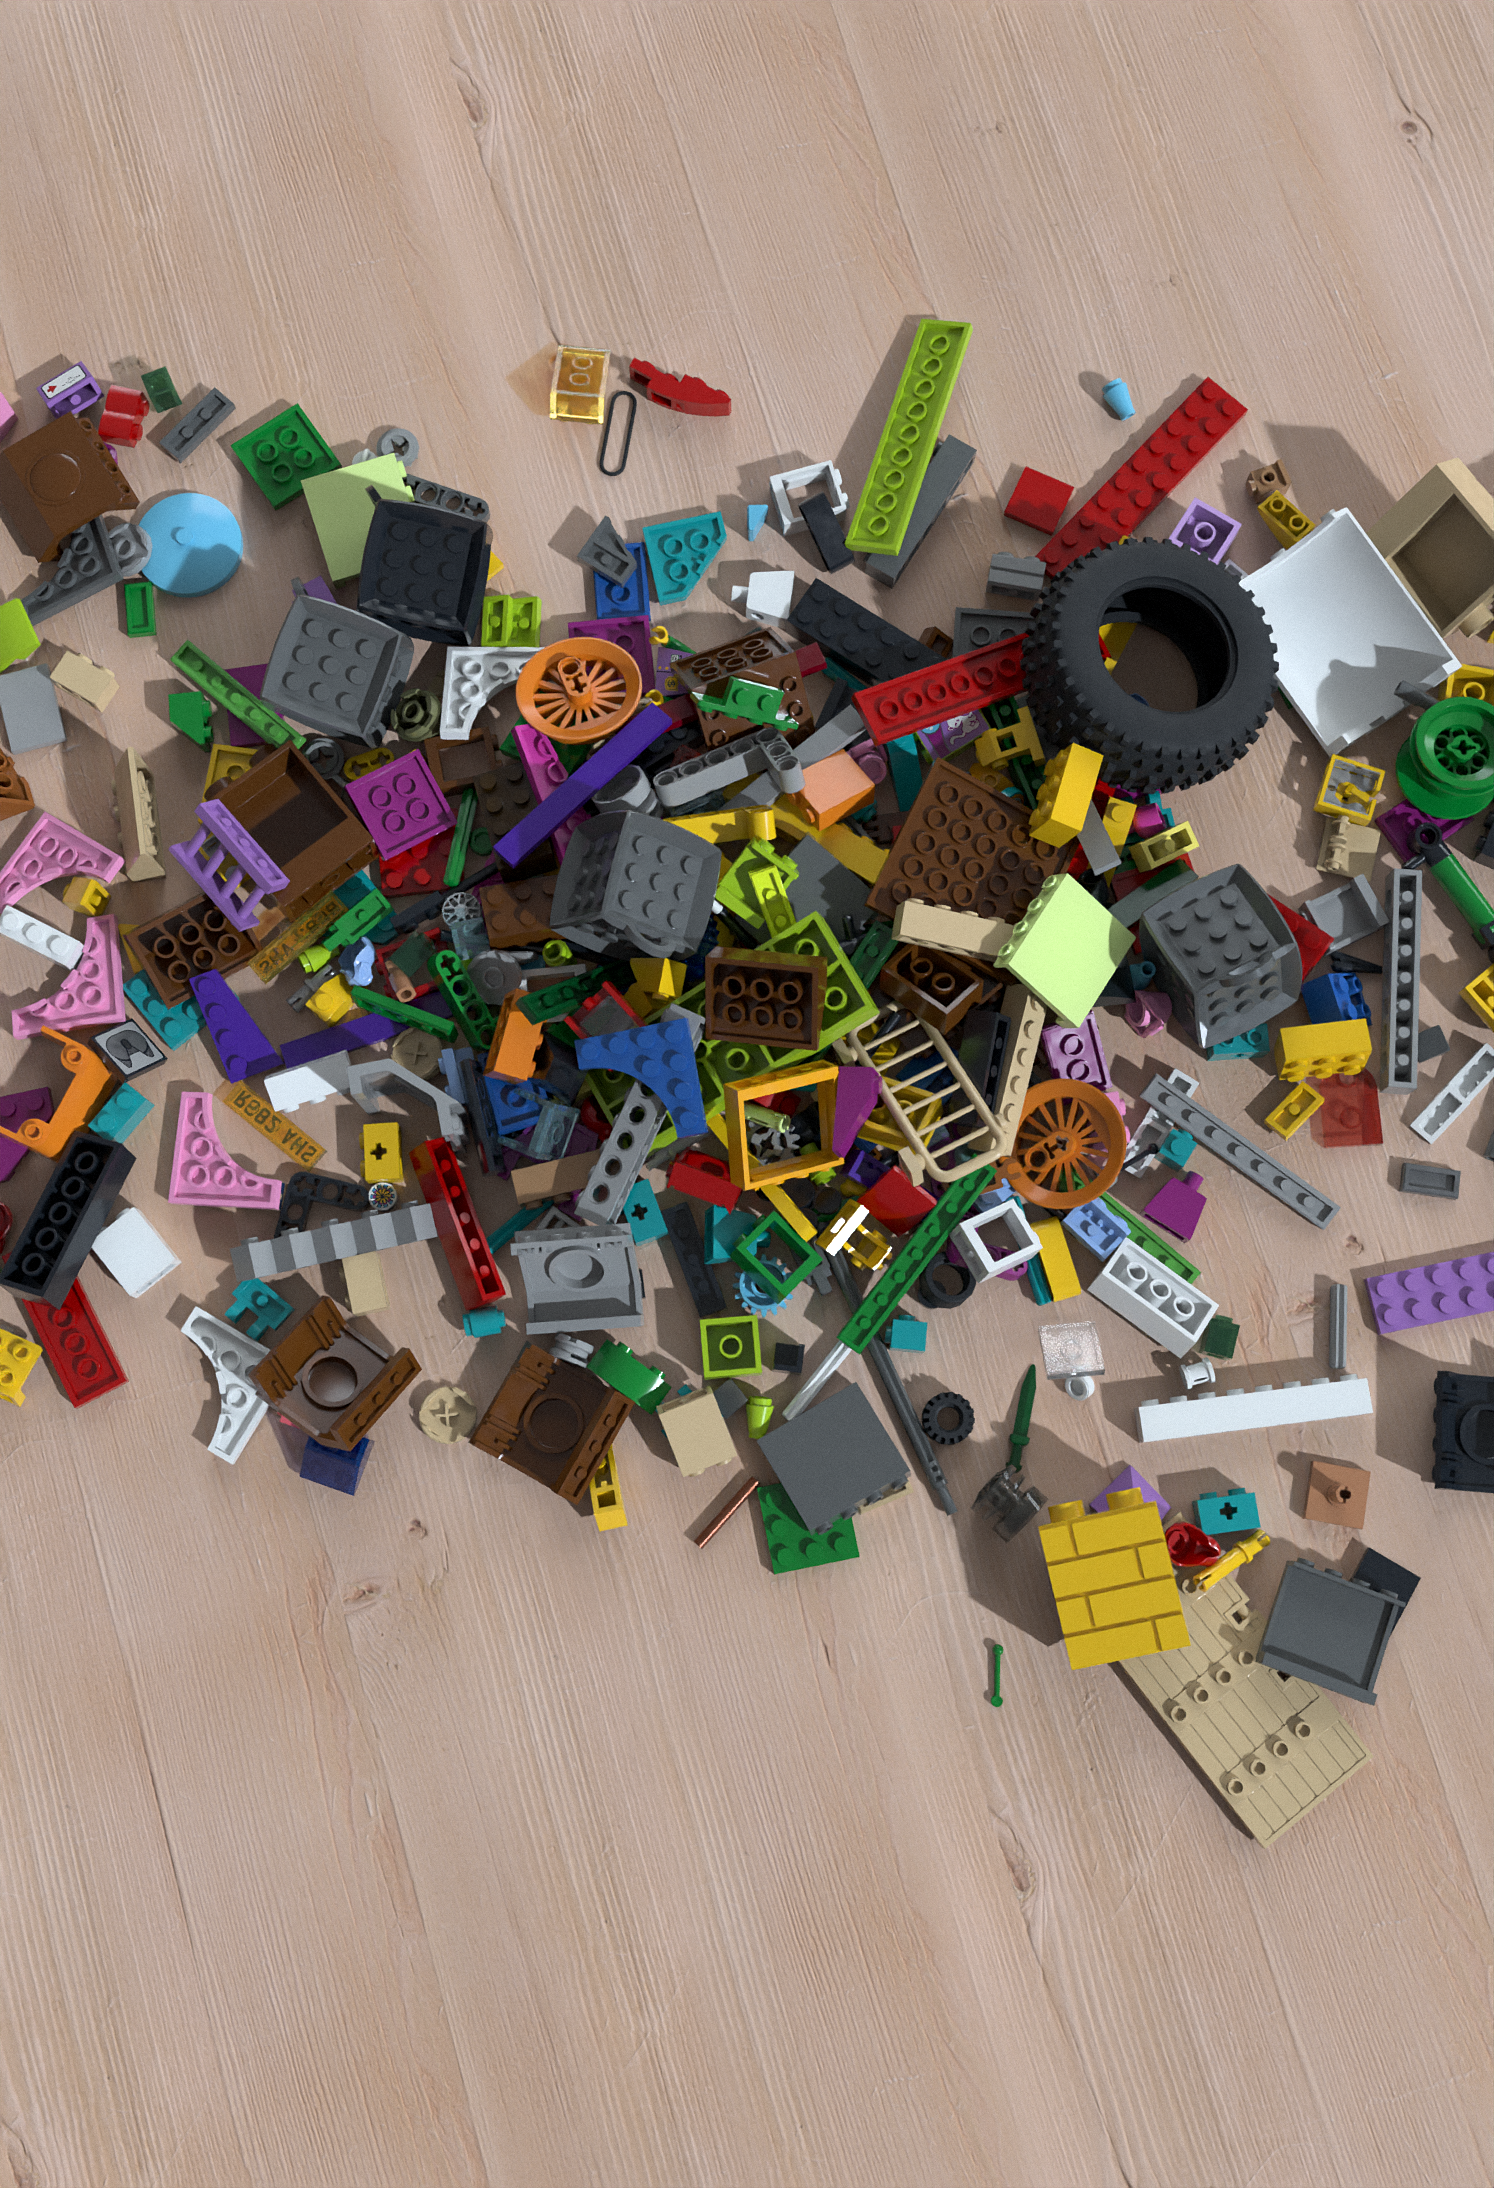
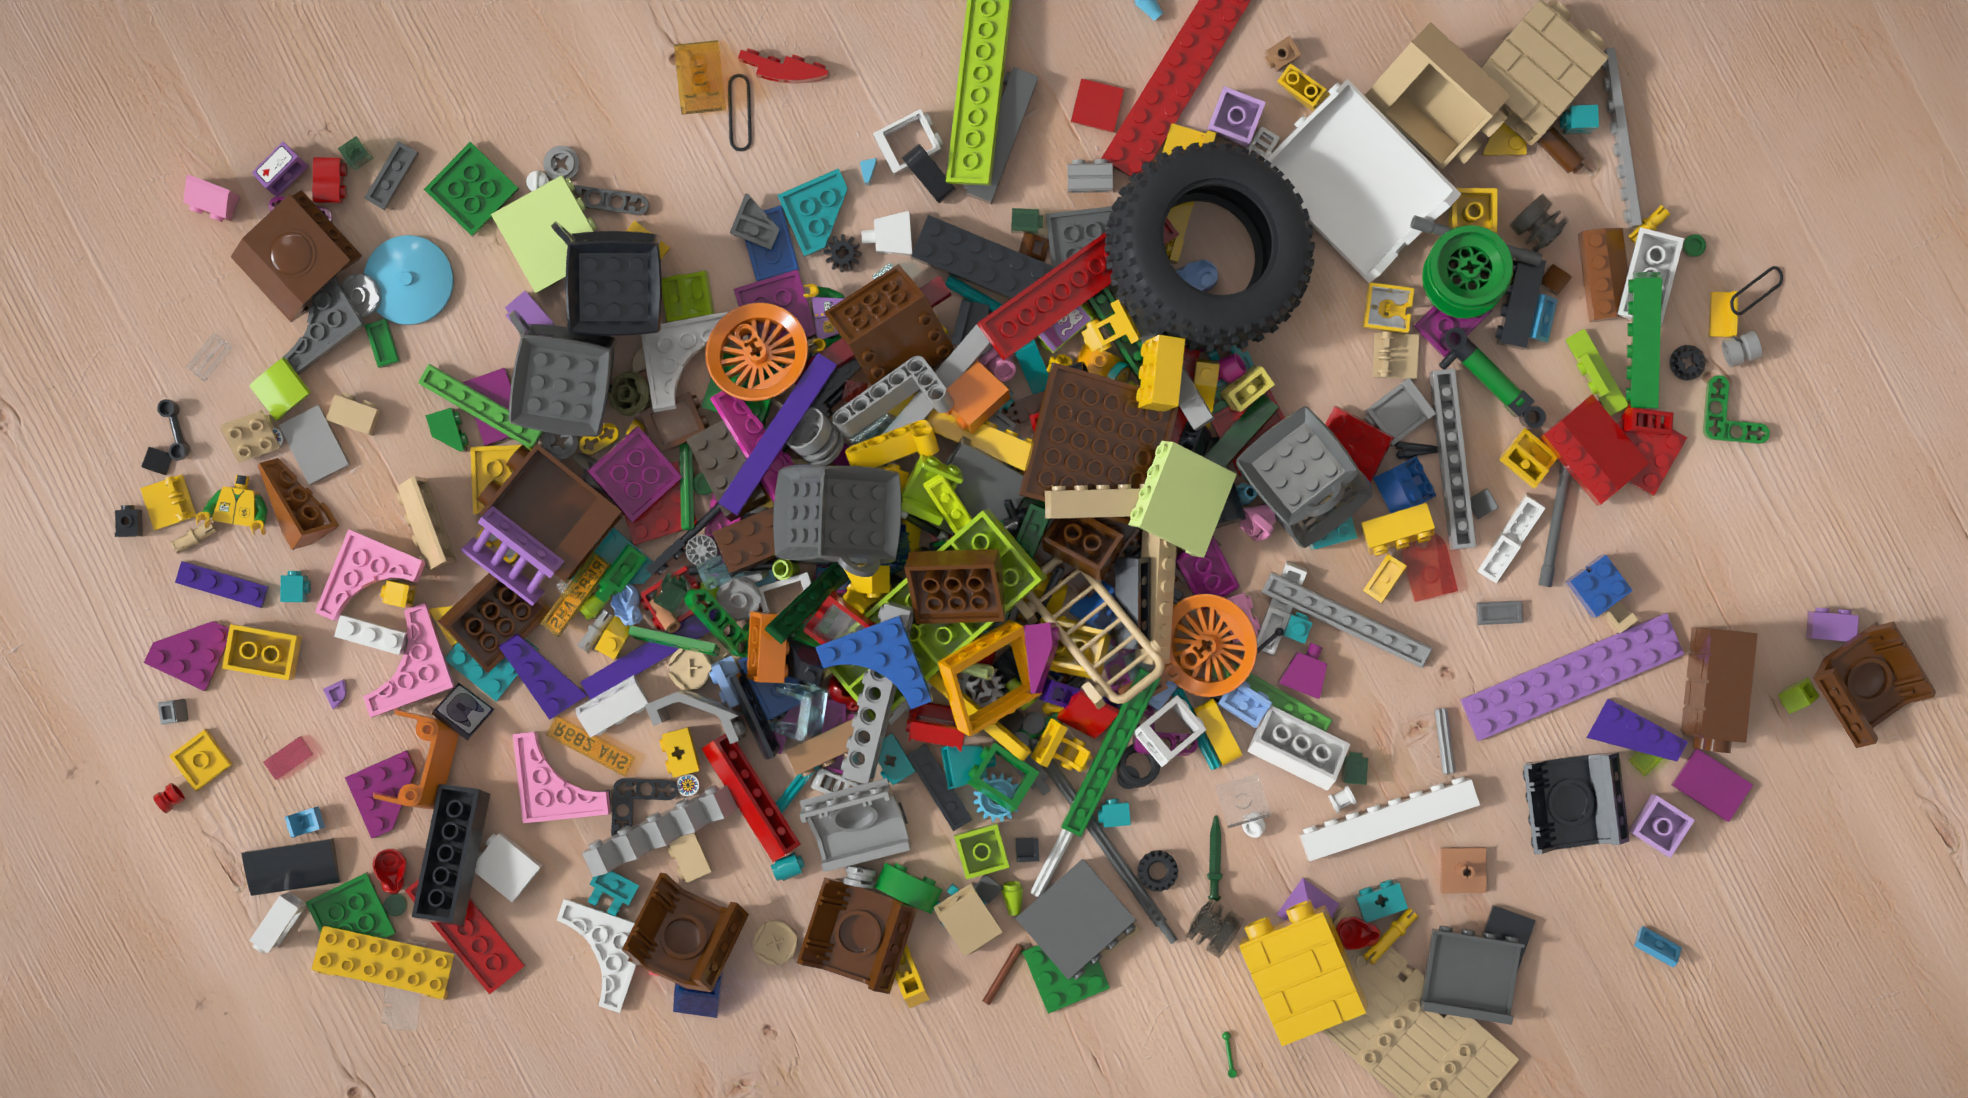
camera: 15 degrees left, 10 degrees up
teal brick [88,1083,155,1143] -> none
green bracket [690,676,799,731] -> none
none -> black gear [824,234,862,273]
none -> clear green brick [1011,208,1043,234]

